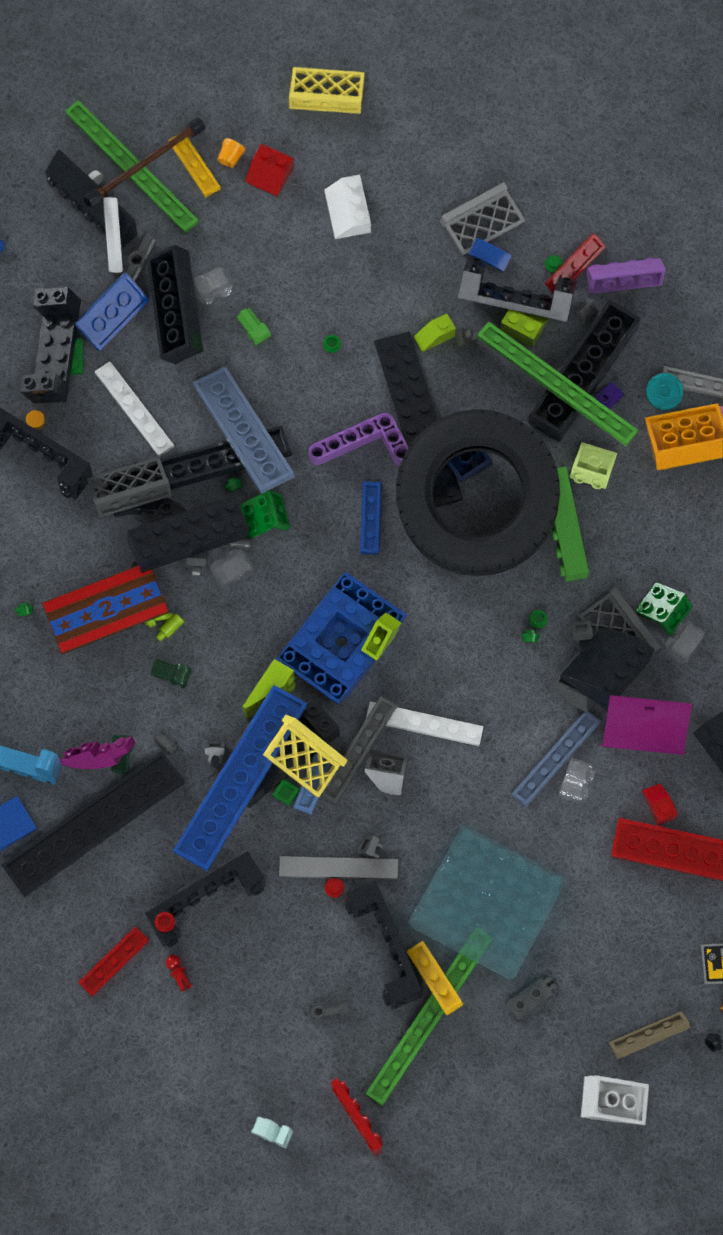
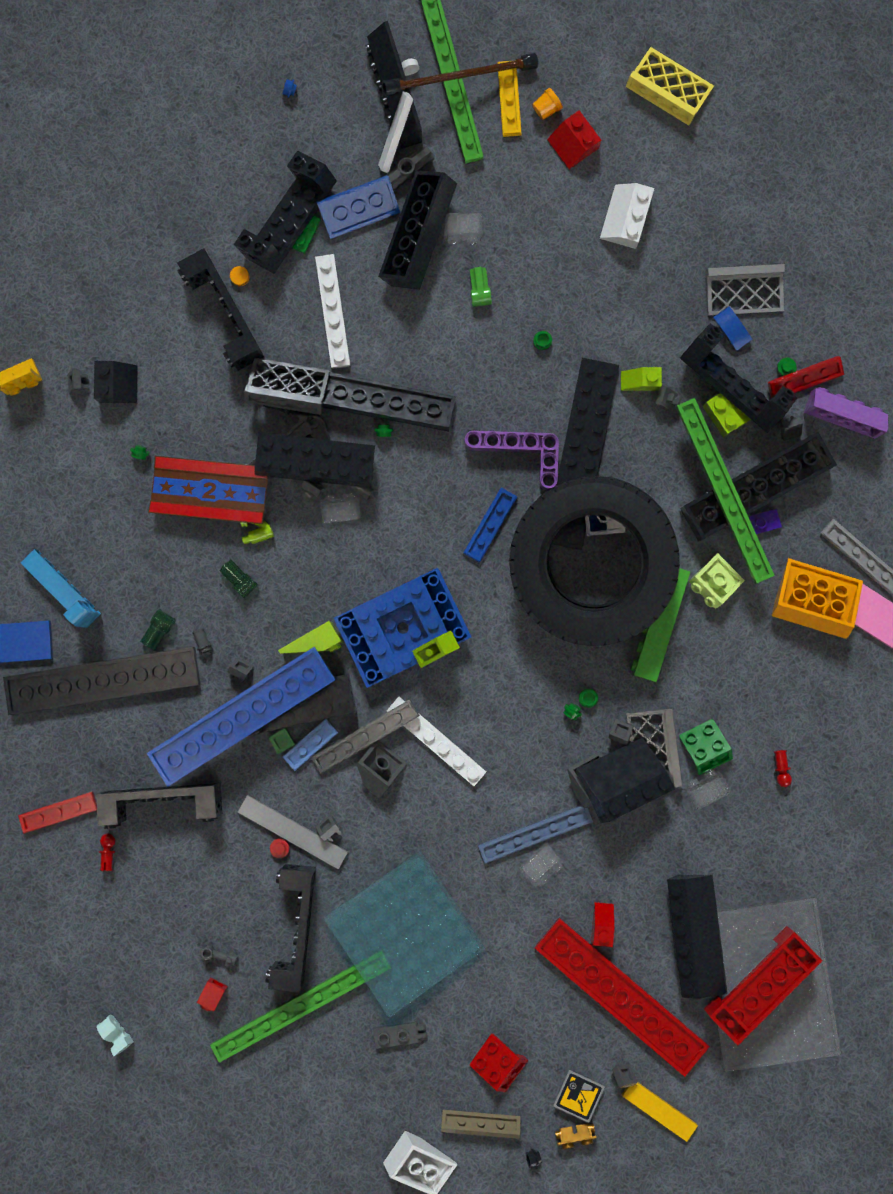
camera: 30 degrees right, 15 degrees up
magenta slope [60,736,136,769] -> none
red plate [155,912,175,932] -> none
sand blue plate [192,366,295,494] -> none
green bracket [239,490,291,539] -> none
light yellow fence [263,715,348,798] -> none
red plate [330,1078,383,1156] -> none
yellow plate [406,941,464,1015] -> none
magenta piece [600,695,692,755] -> none
teal tile [646,373,683,410] -> none
none -> red brick [197,977,228,1011]
none -> red bracket [470,1034,528,1092]

